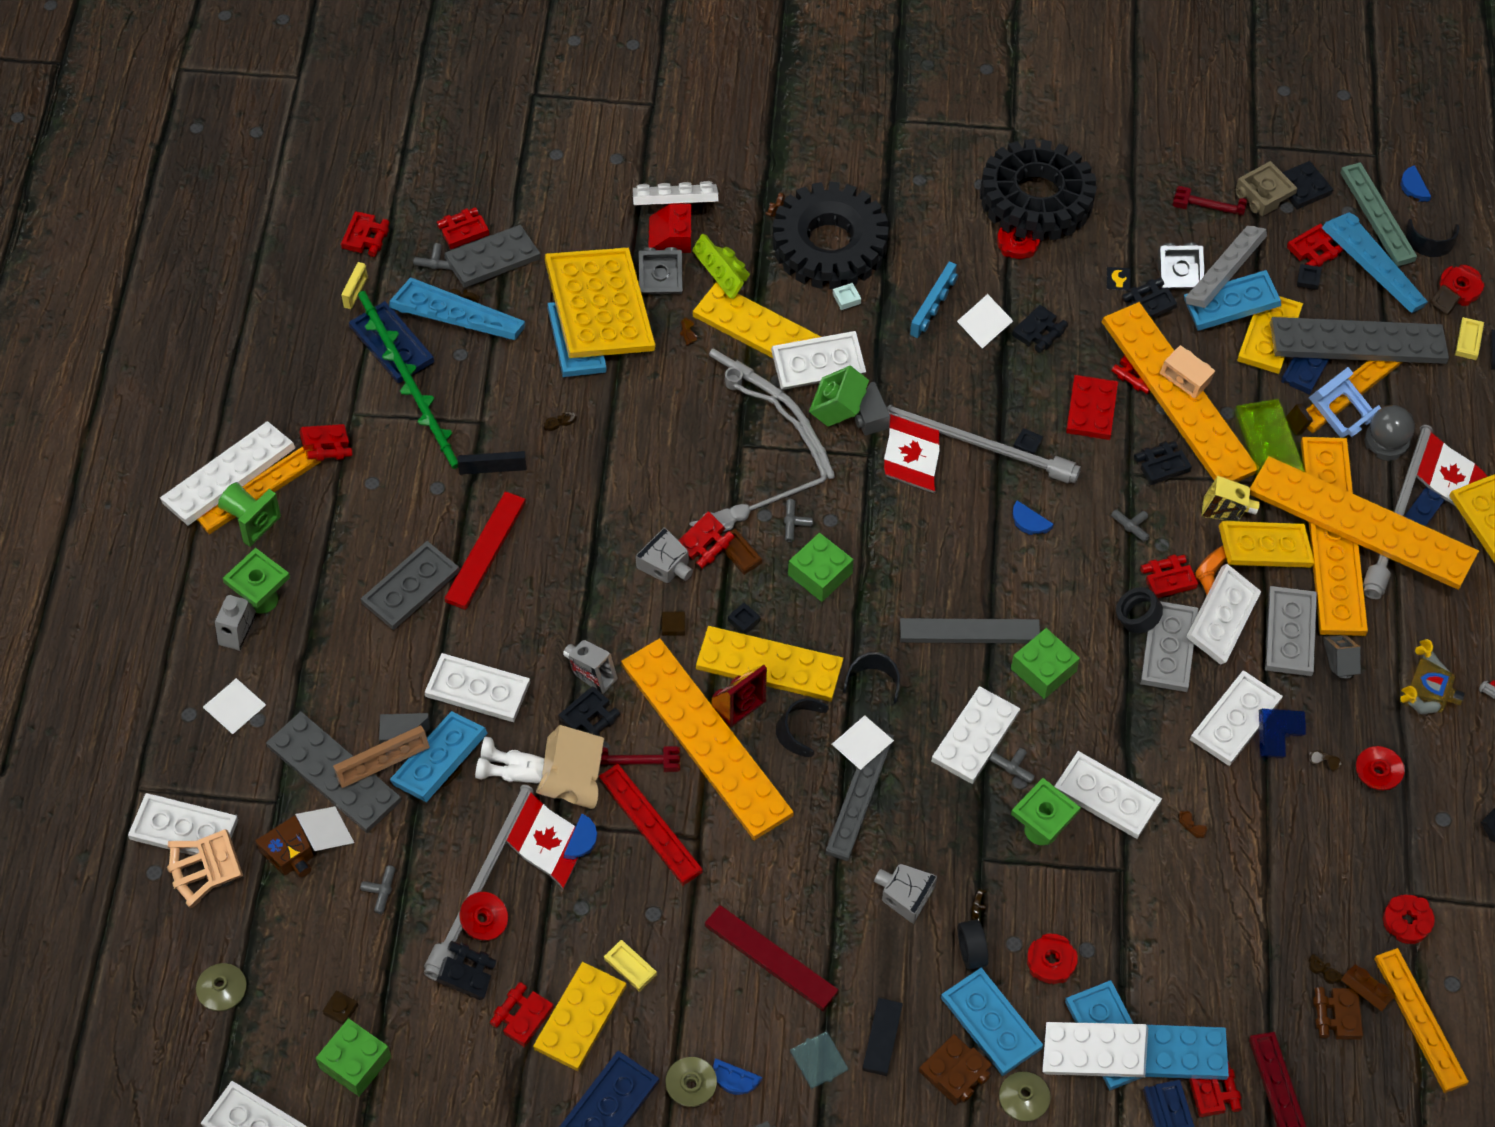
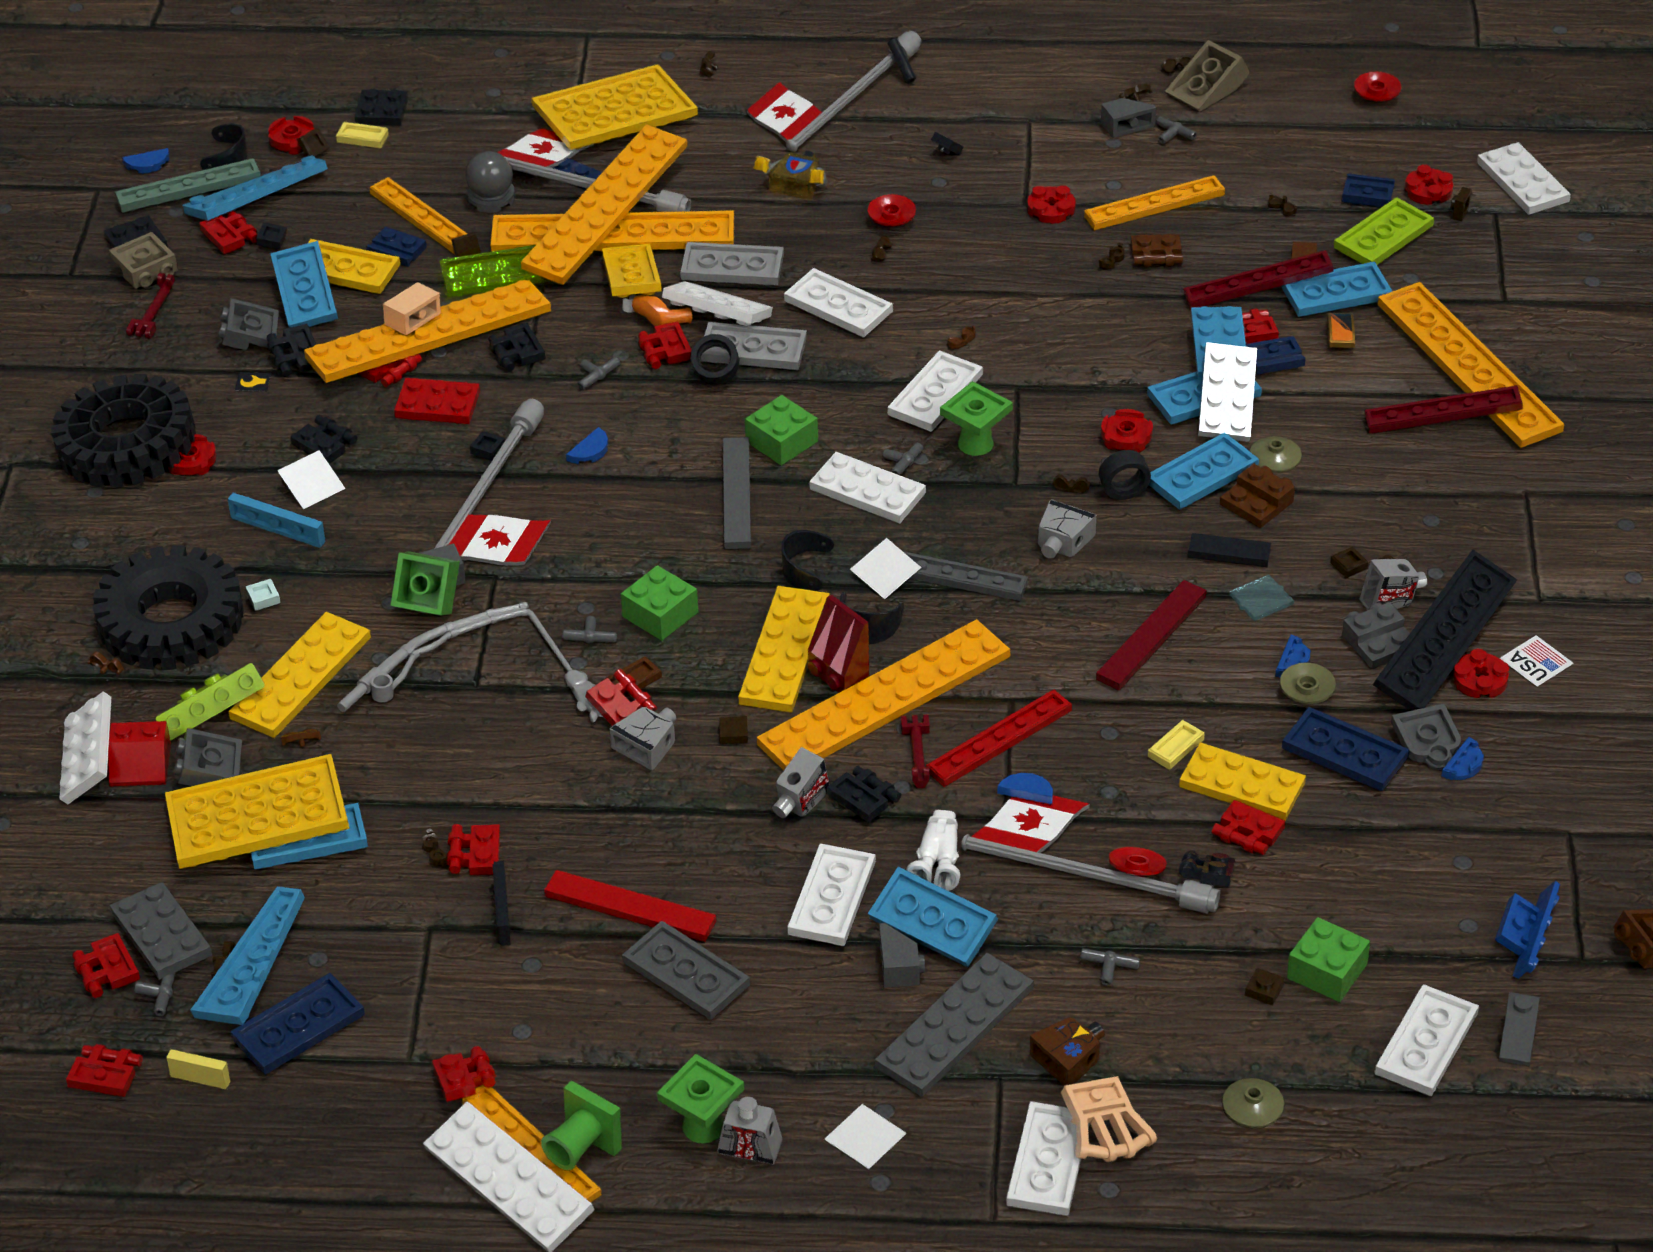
camera: 90 degrees left, 15 degrees down
white sticker [295,806,354,851] -> none
medium nougat plate [333,725,430,788] -> none
green plant [358,291,458,469] -> none
tan piece [536,725,604,809] -> none
black plate [728,602,761,634] -> none
white plate [771,331,866,390] -> none
light grey plate [1185,226,1267,308] -> none
light yellow torso [1202,476,1259,521] -> none
clear blue tile [1258,708,1306,758] -> none
dark grey plate [1270,317,1449,364] -> none
light blue window [1308,367,1381,438] -> none
dark grey slope [1323,635,1361,678] -> none
reddish brown plate [1341,964,1396,1011] -> none
none -> red plate [447,824,500,875]

